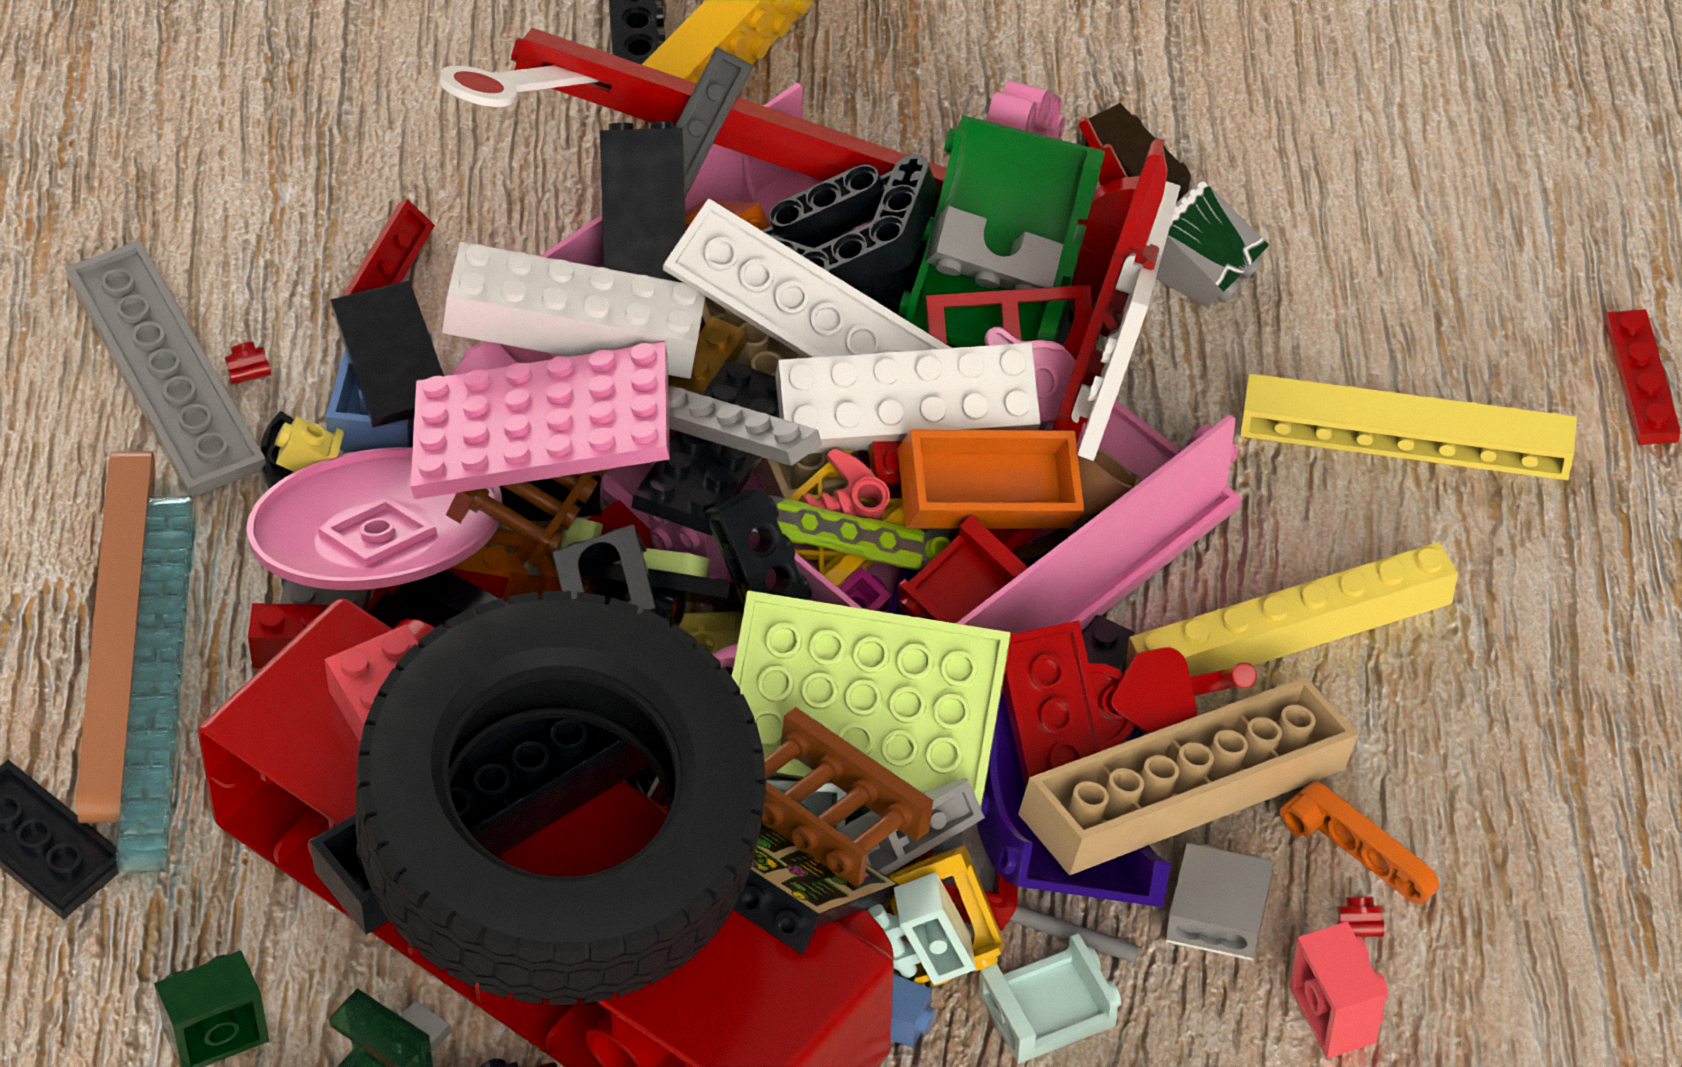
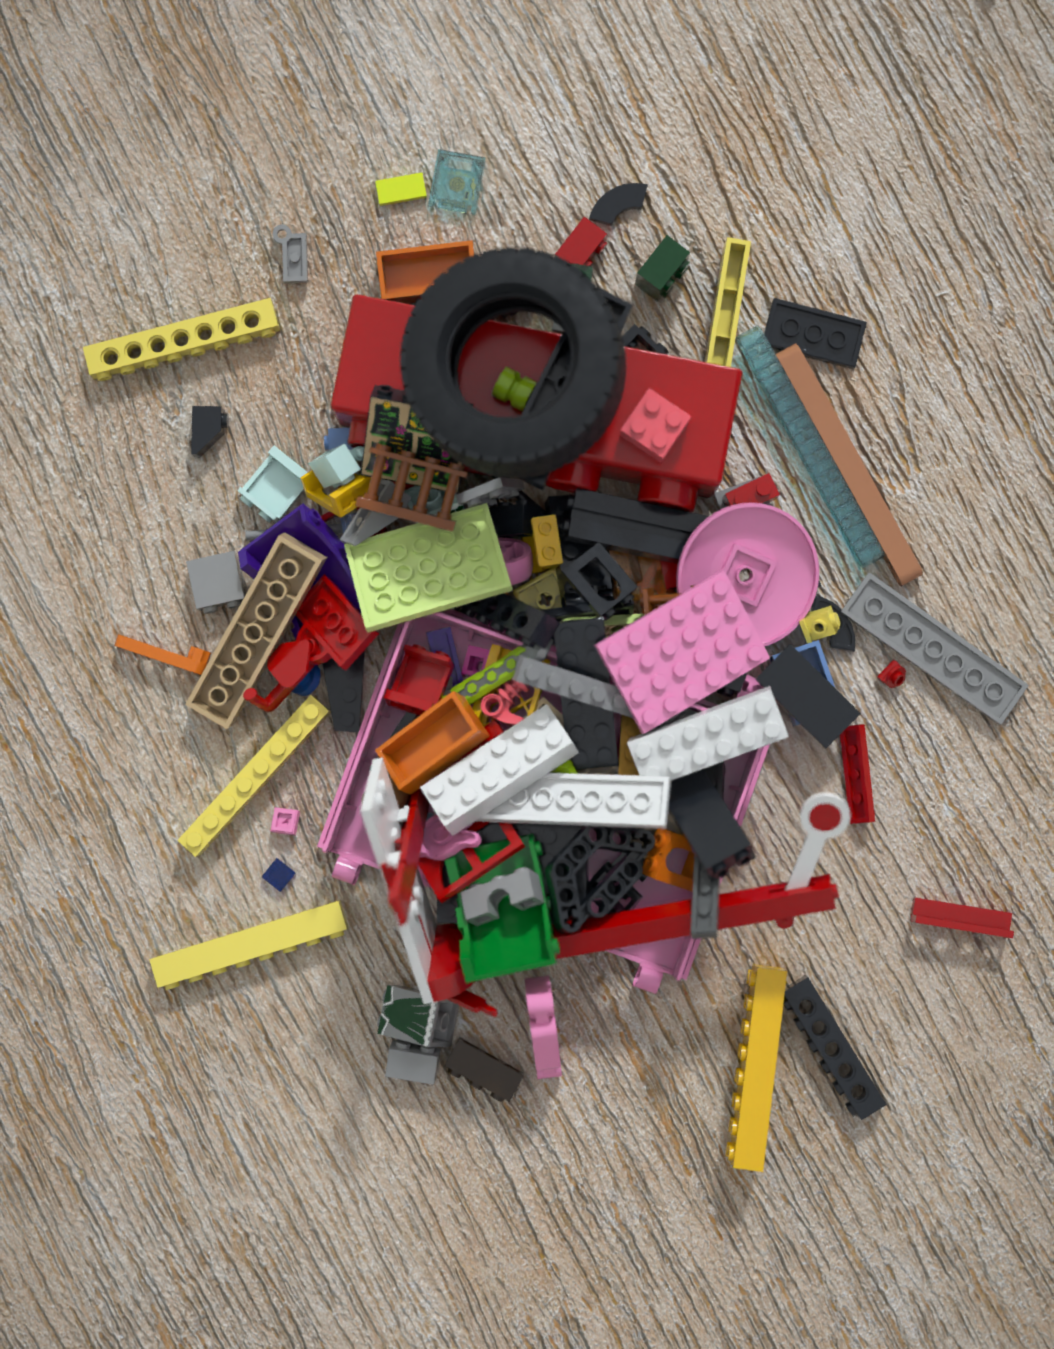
camera: 155 degrees right, 35 degrees up
coral brick [1289,921,1389,1059] -> none
red plate [1337,896,1384,937] -> none
red plate [1605,309,1681,445] -> none
none -> clear blue tile [262,858,296,892]
none -> bright pink tile [270,807,300,836]
none -> light grey brick [385,1039,441,1085]
none -> lime wheel [492,367,537,412]
none -> black bracket [622,324,669,355]
none -> light yellow brick [705,237,751,367]
none -> red fence [910,897,1014,938]

